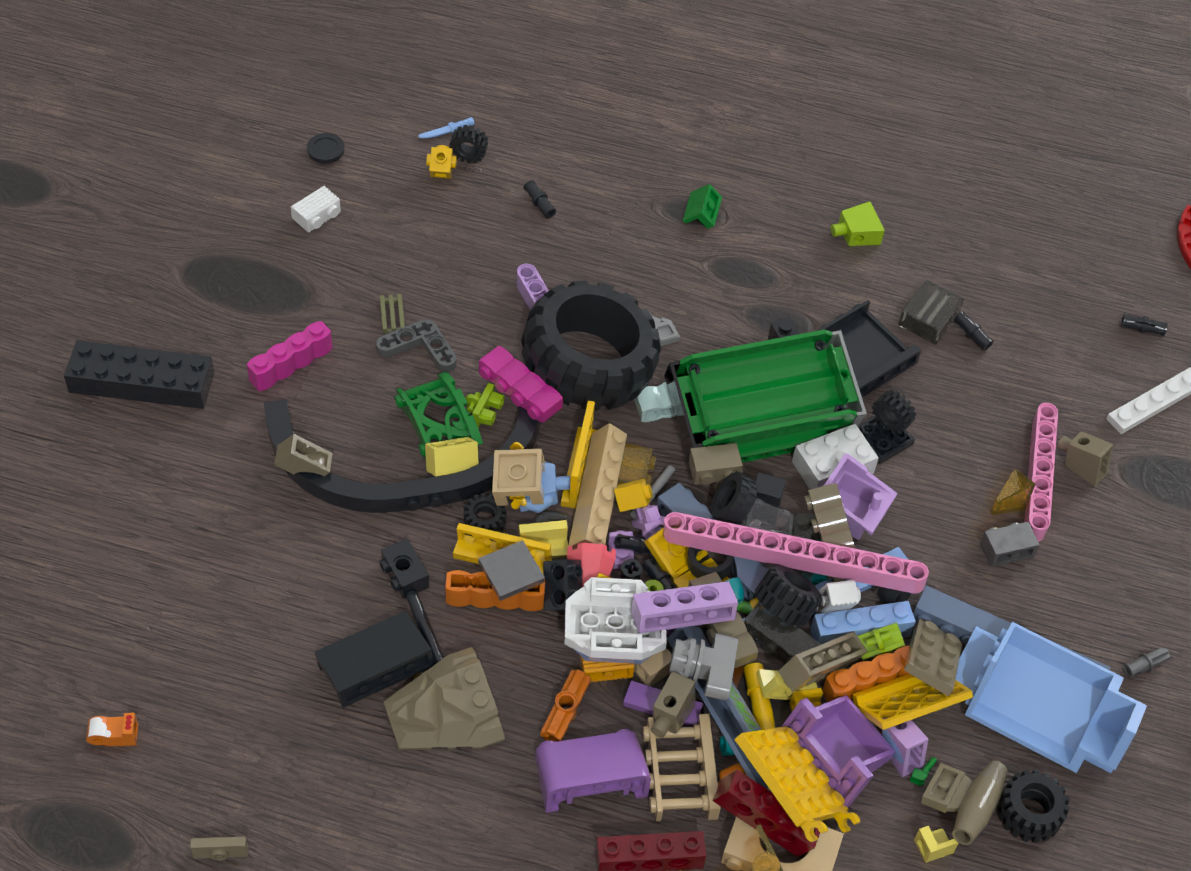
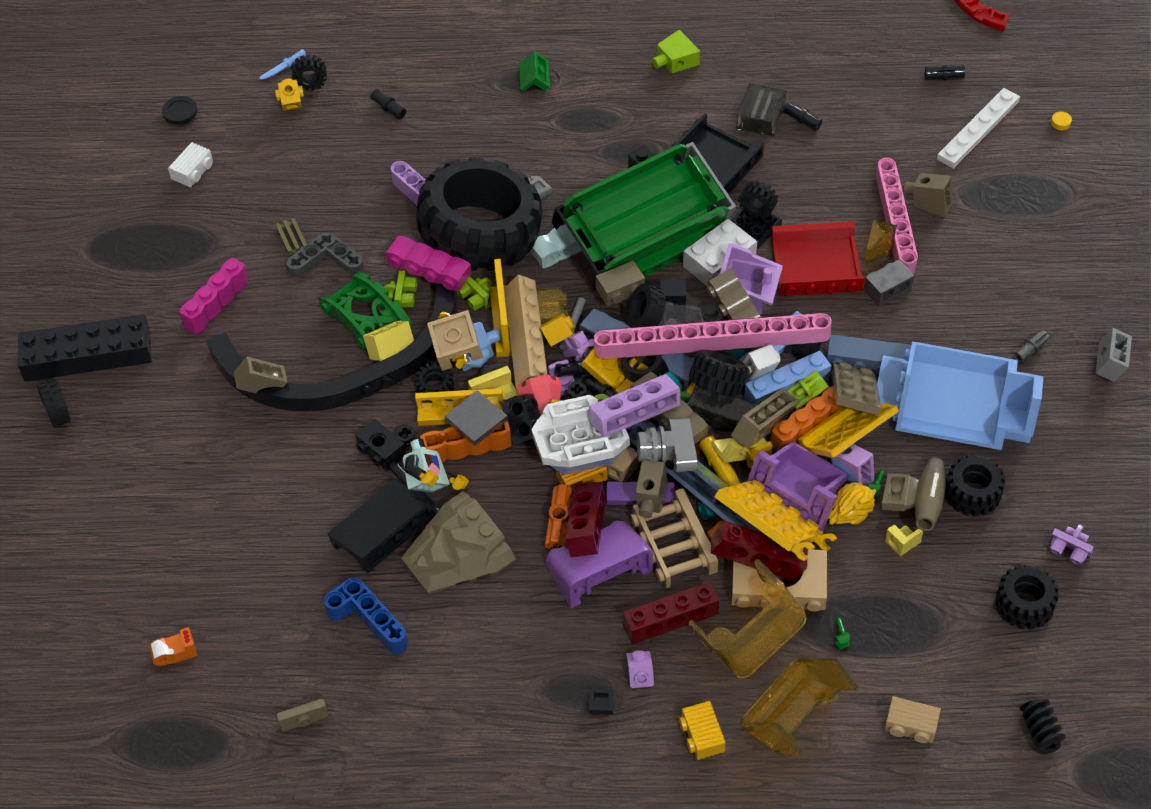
camera: 10 degrees left, 0 degrees up
none -> black tyre [36,378,71,429]
none -> blue beam [324,578,408,654]
none -> black bush [395,425,416,447]
none -> torso [403,439,469,493]
none -> lime hips [456,276,492,311]
none -> dark red brick [563,482,606,557]
none -> red panel [771,221,865,297]
none -> yellow hair [828,482,876,525]

